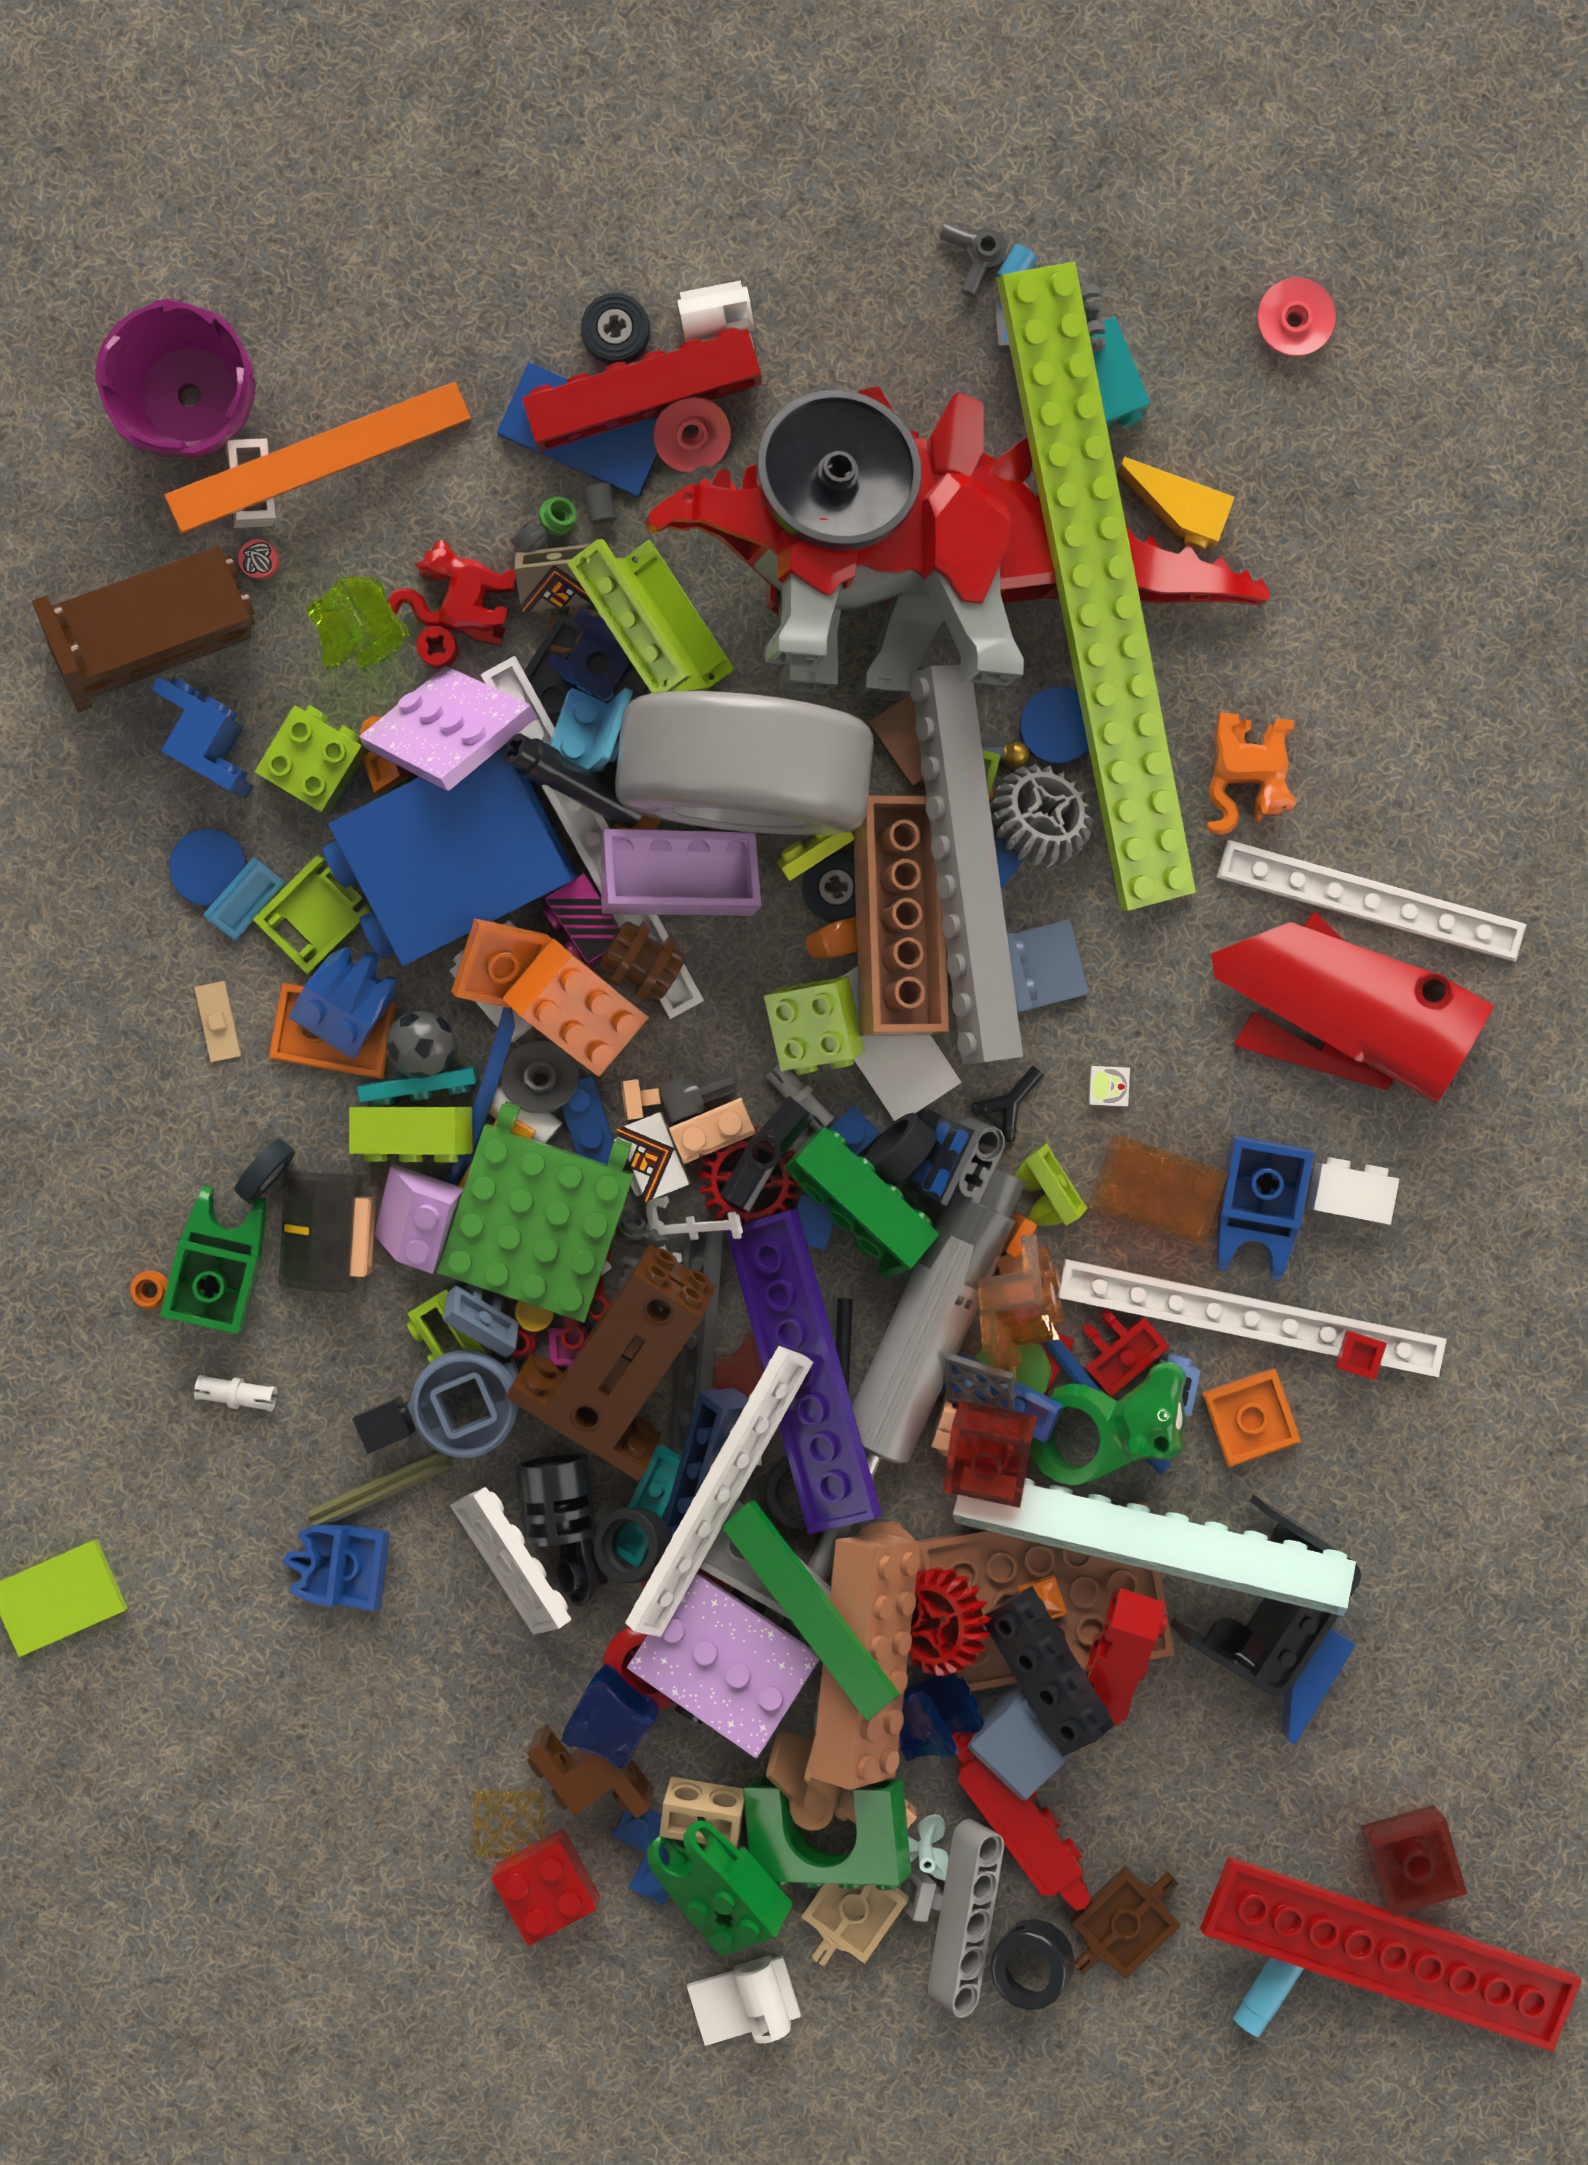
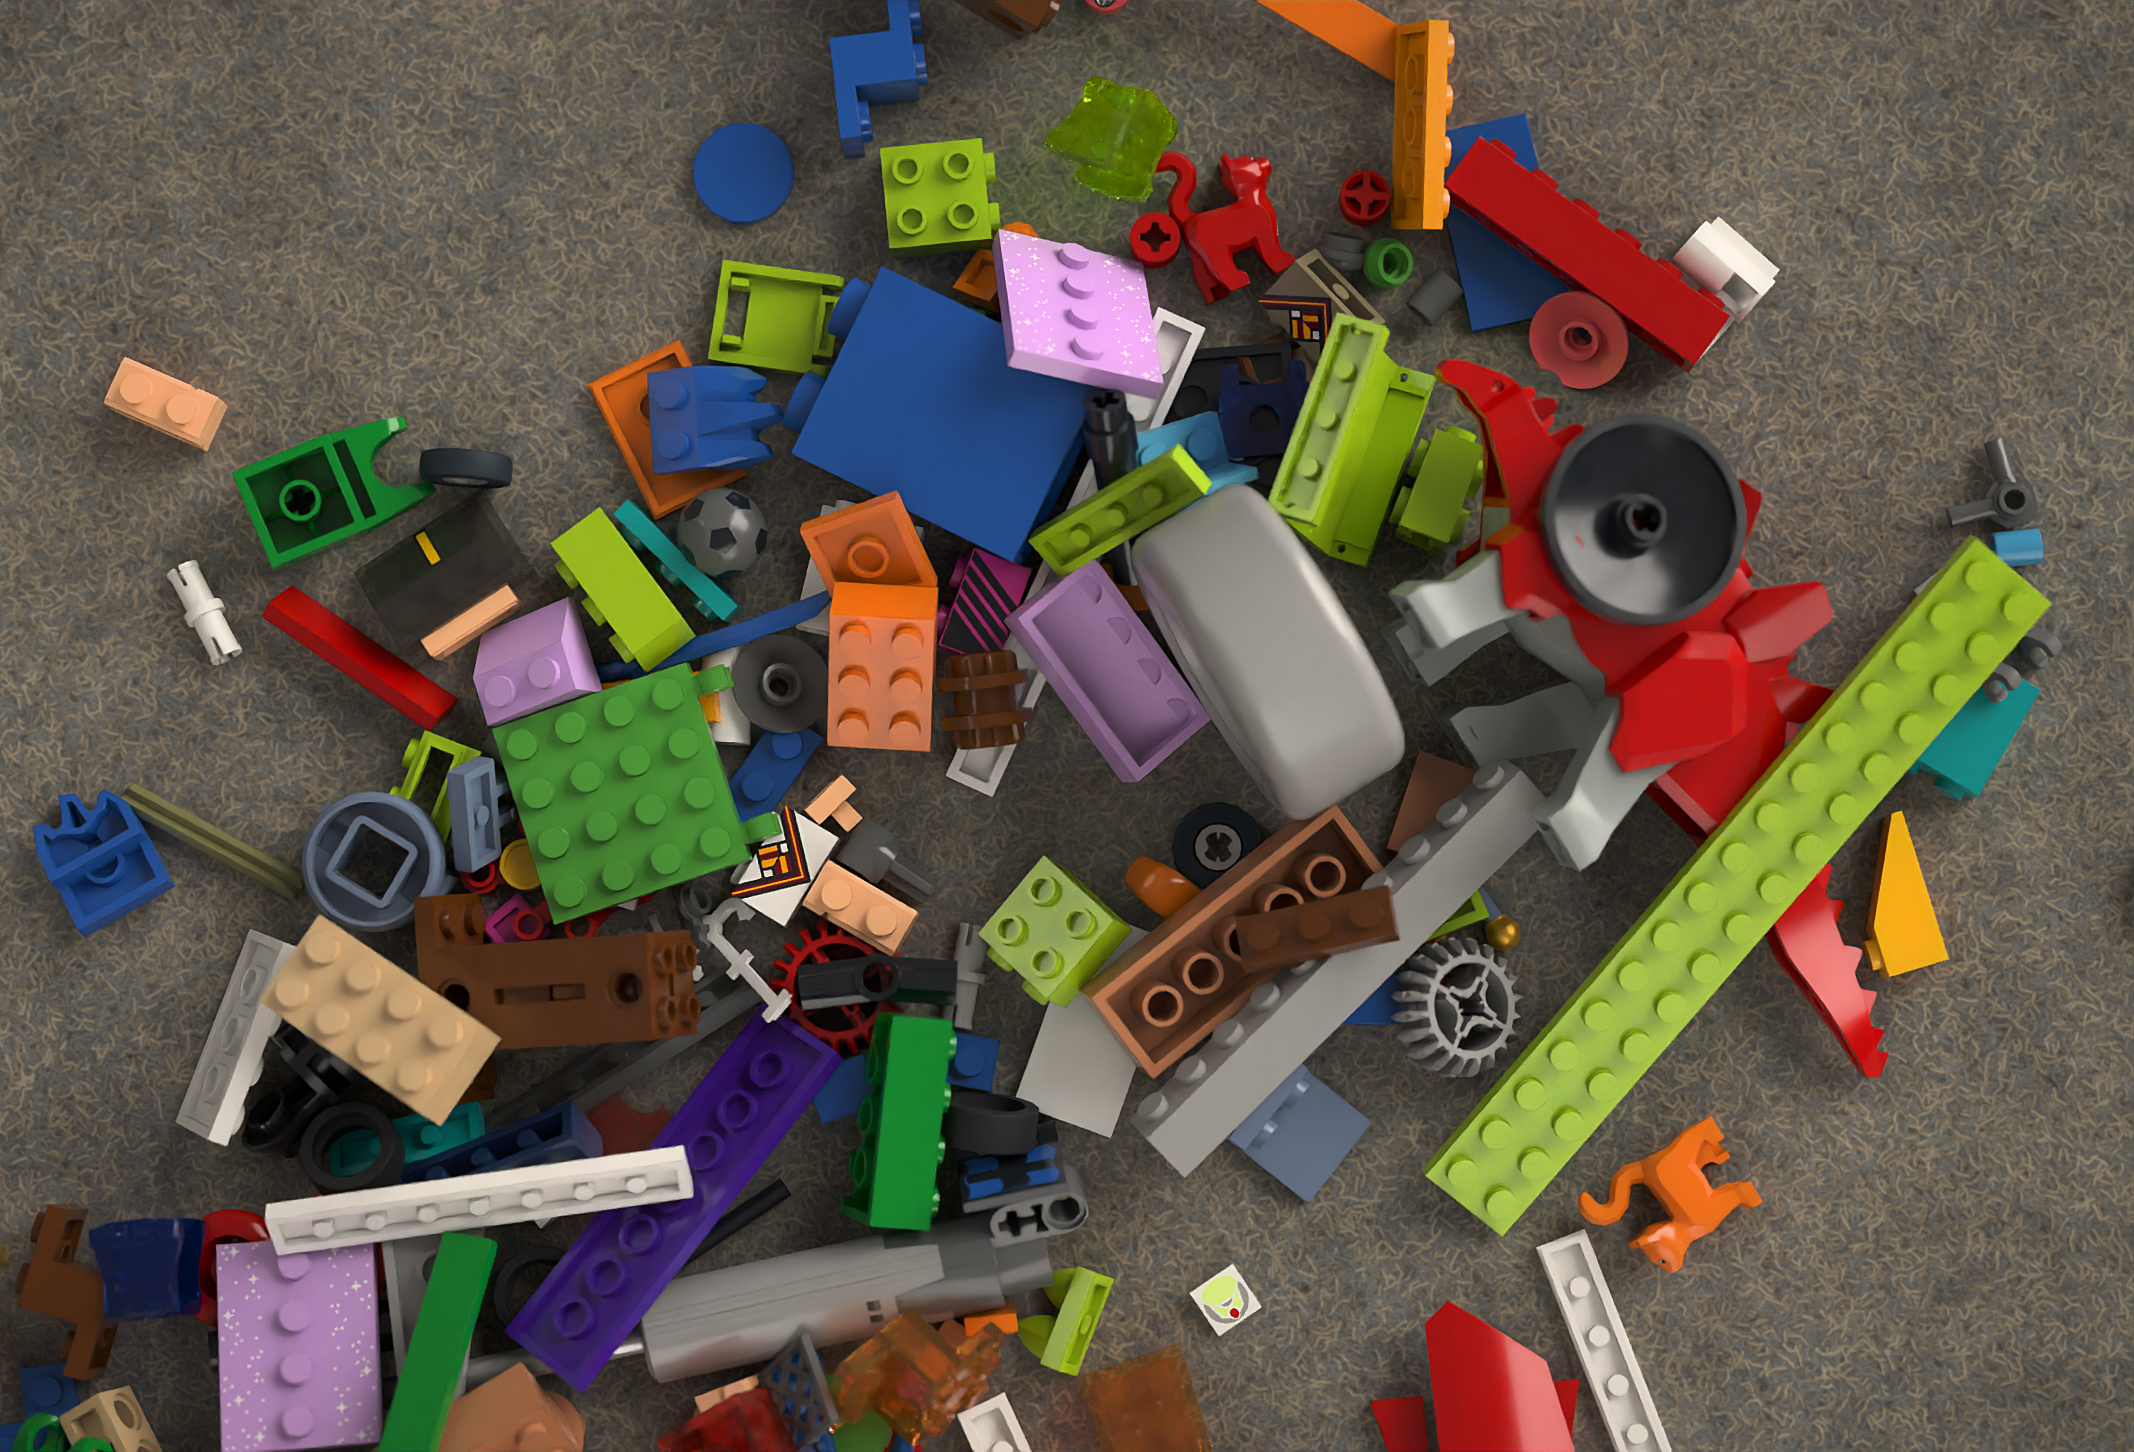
camera: 60 degrees right, 5 degrees down
orange plate [130,1270,168,1310] -> none
tan piece [194,981,242,1063] -> none
dark azure tile [203,856,286,941] -> none
black brick [352,1395,416,1454] -> none
black bush [581,293,650,365] -> none
neon yellow plate [776,832,855,881] -> none
black piece [971,1065,1044,1142] -> none
blue tile [1019,686,1089,765] -> none
none -> light nougat brick [104,357,228,452]
none -> tan brick [258,914,501,1126]
none -> red tile [262,585,459,731]
none -> lime plate [1028,444,1212,578]
none -> reddish brown plate [1235,885,1400,974]
none -> red wheel [1338,170,1391,227]
none -> lime brick [1389,426,1483,555]
none -> light orange plate [1390,20,1455,230]

